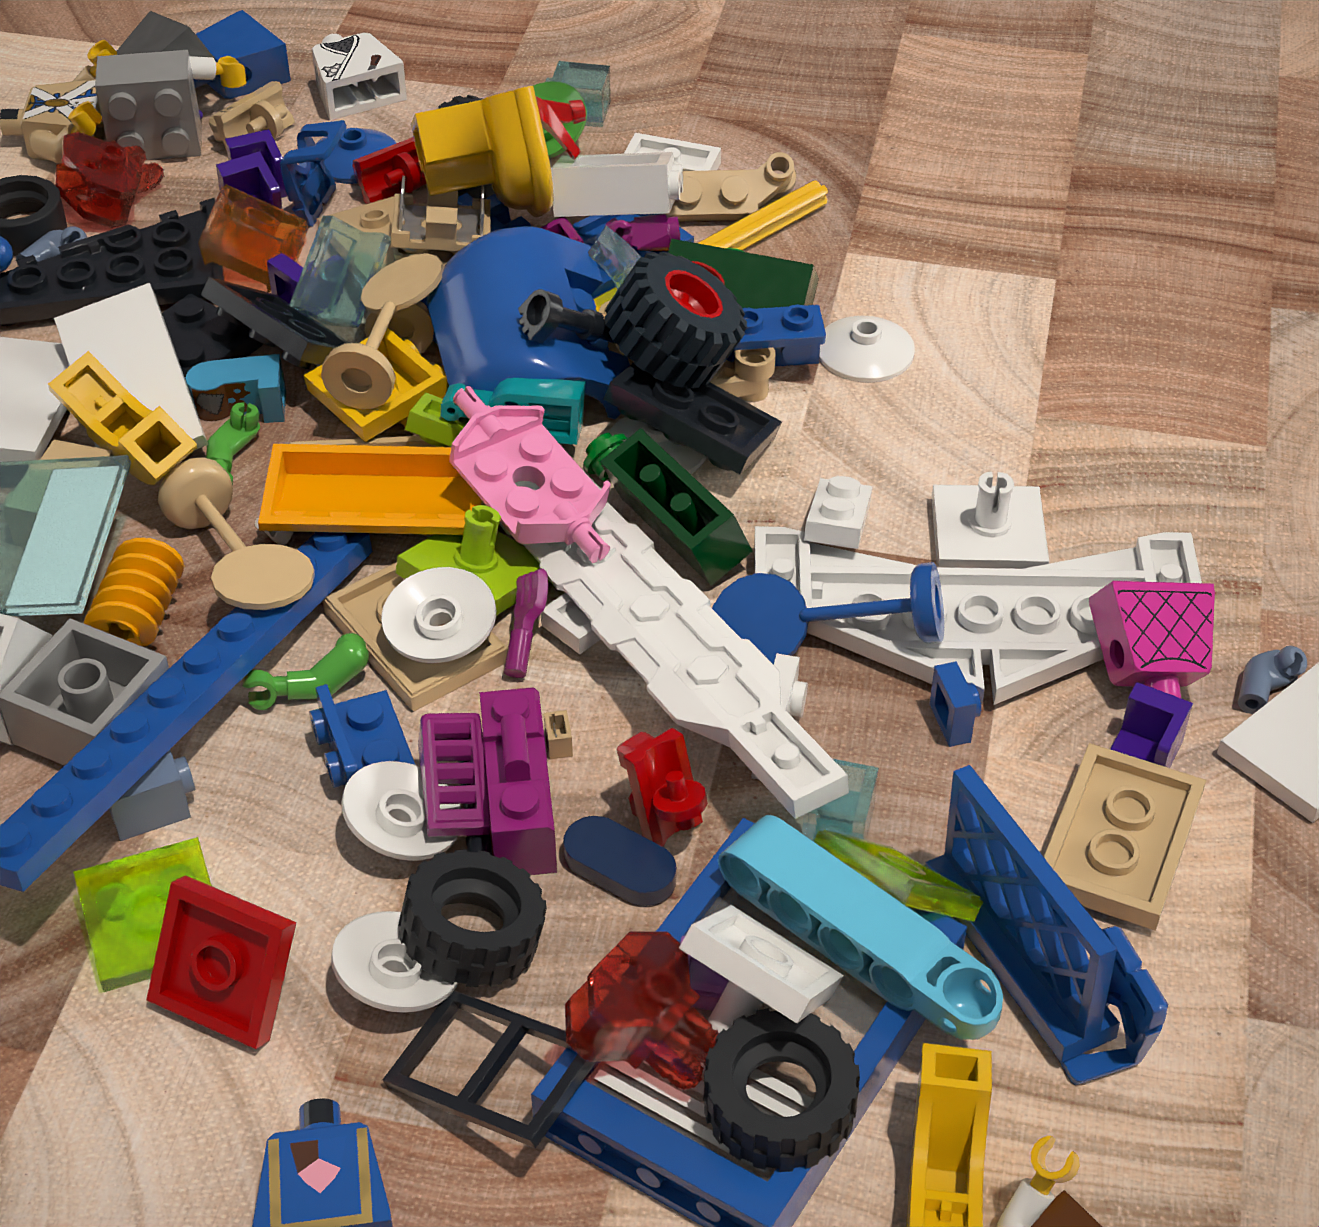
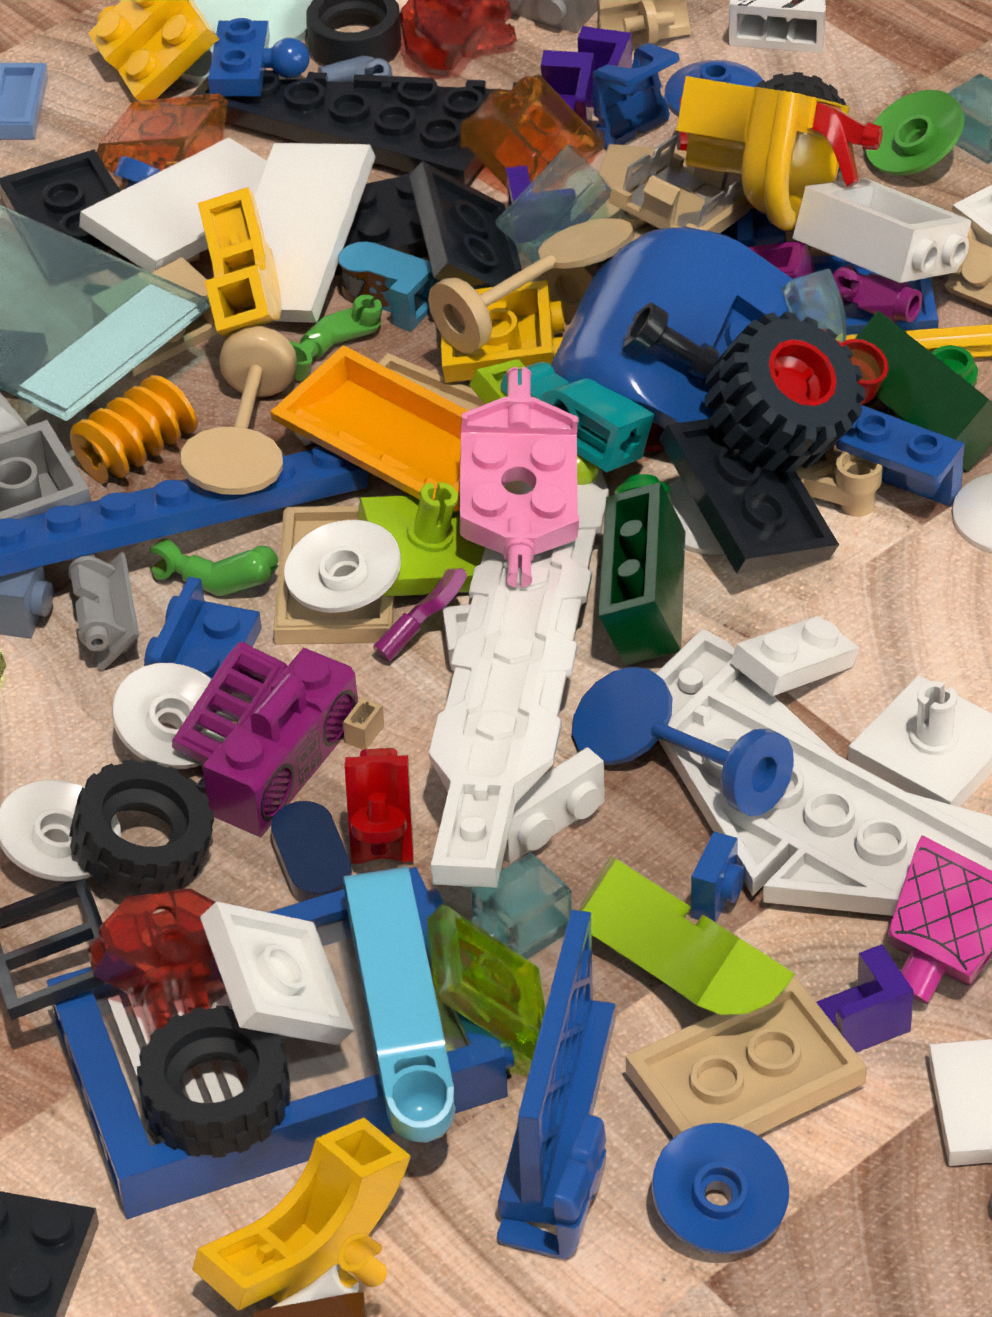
camera: 40 degrees right, 0 degrees up
none -> light grey hinge [68,552,139,672]
none -> lime brick [578,855,795,1015]
none -> blue dish [652,1123,789,1254]

